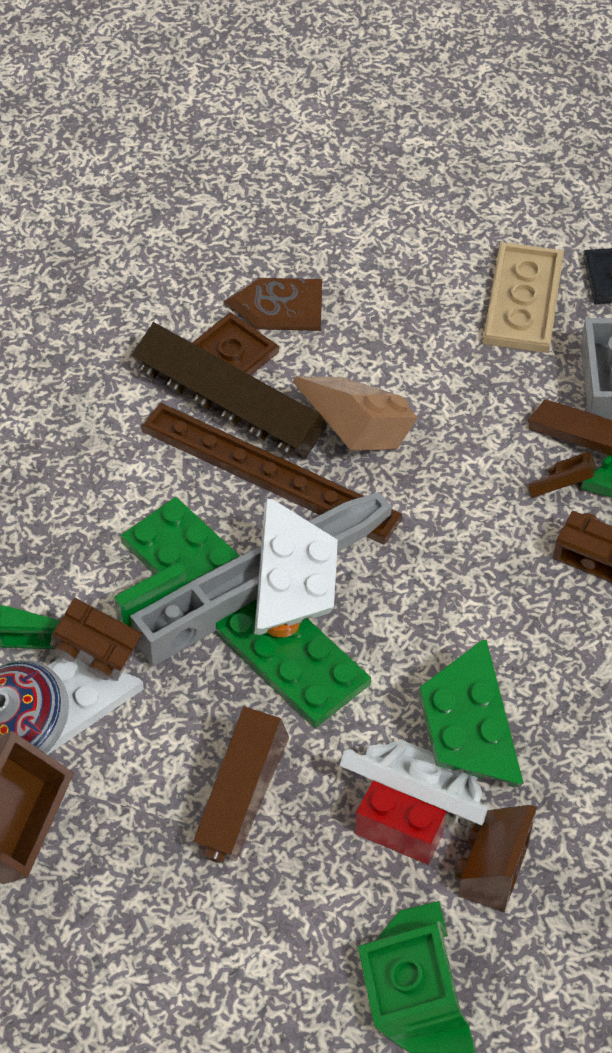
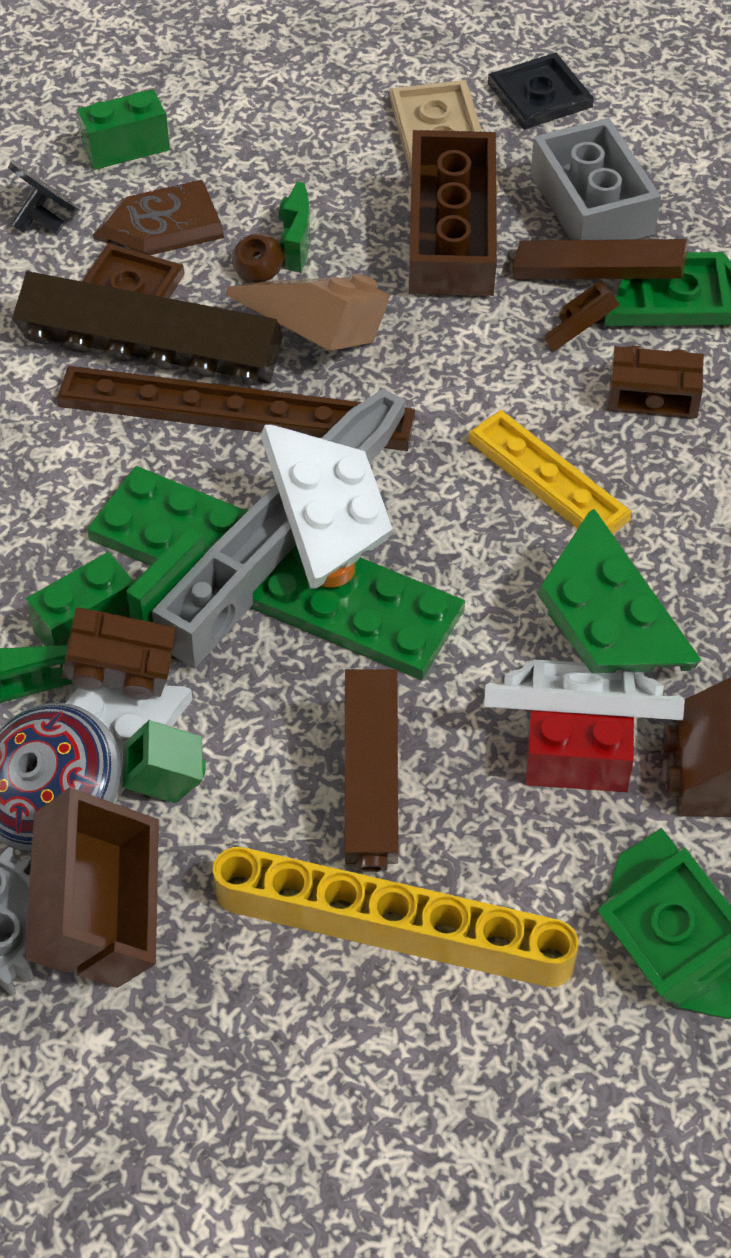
camera: 20 degrees left, 0 degrees up
none -> black shield [8,161,80,235]
none -> green brick [25,551,134,646]
none -> green brick [77,89,170,170]
none -> green brick [122,720,206,803]
none -> yellow beam [212,847,578,987]
none -> reddish brown plate [232,233,285,283]
none -> green slope [278,181,310,273]
none -> reddish brown brick [409,130,497,296]
none -> yellow tile [468,409,632,534]

